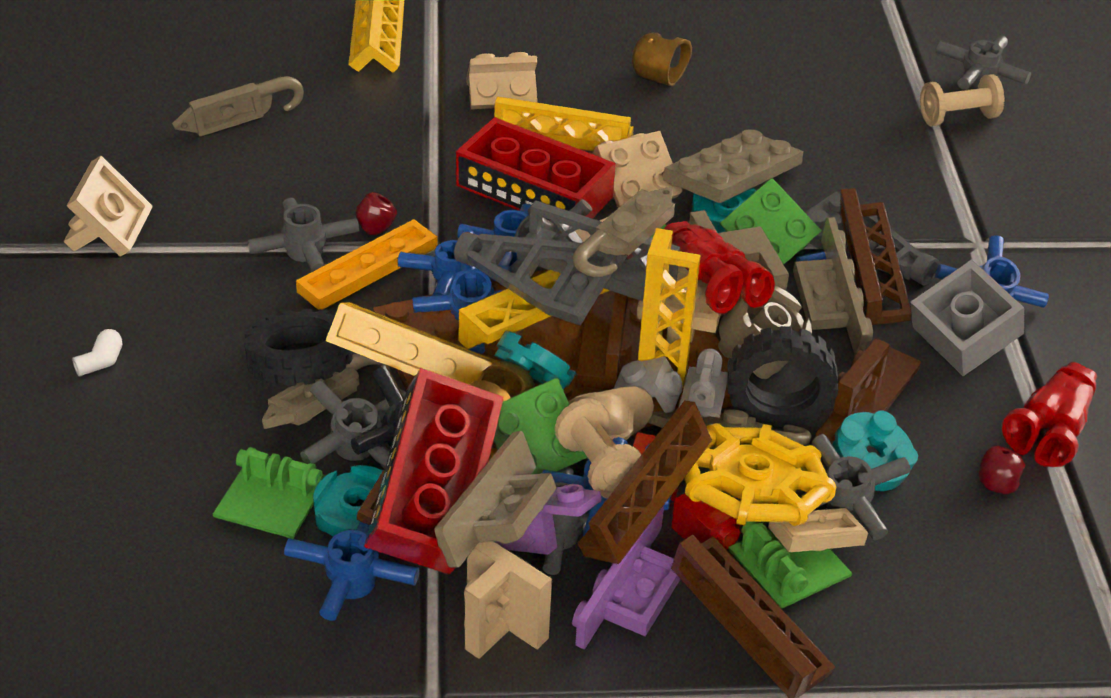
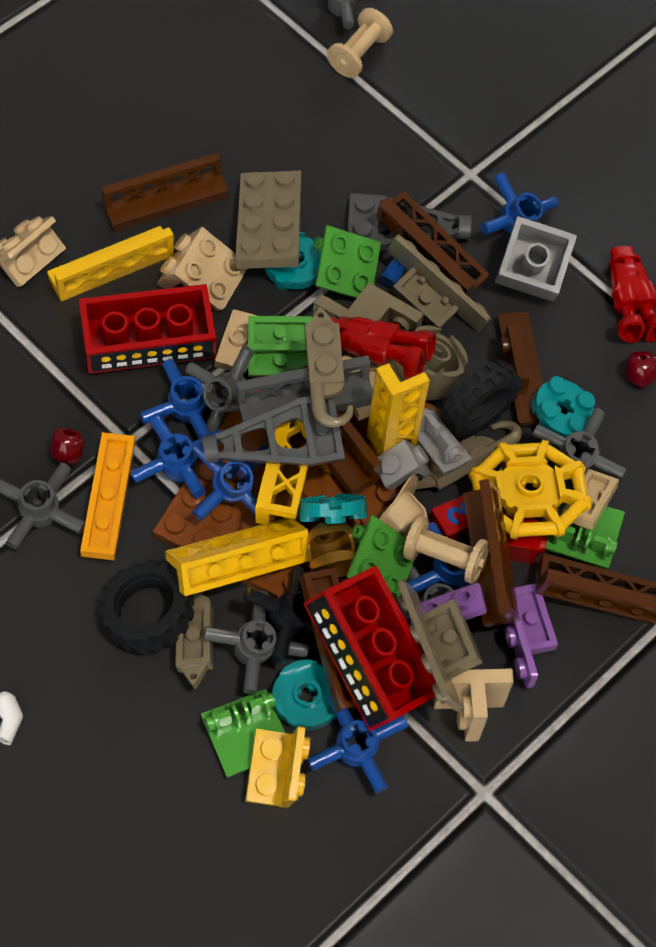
camera: 45 degrees left, 20 degrees up
pearl gold helmet [632,33,692,86] -> none
none -> reddish brown fence [102,152,229,232]
none -> yellow bracket [245,726,310,808]

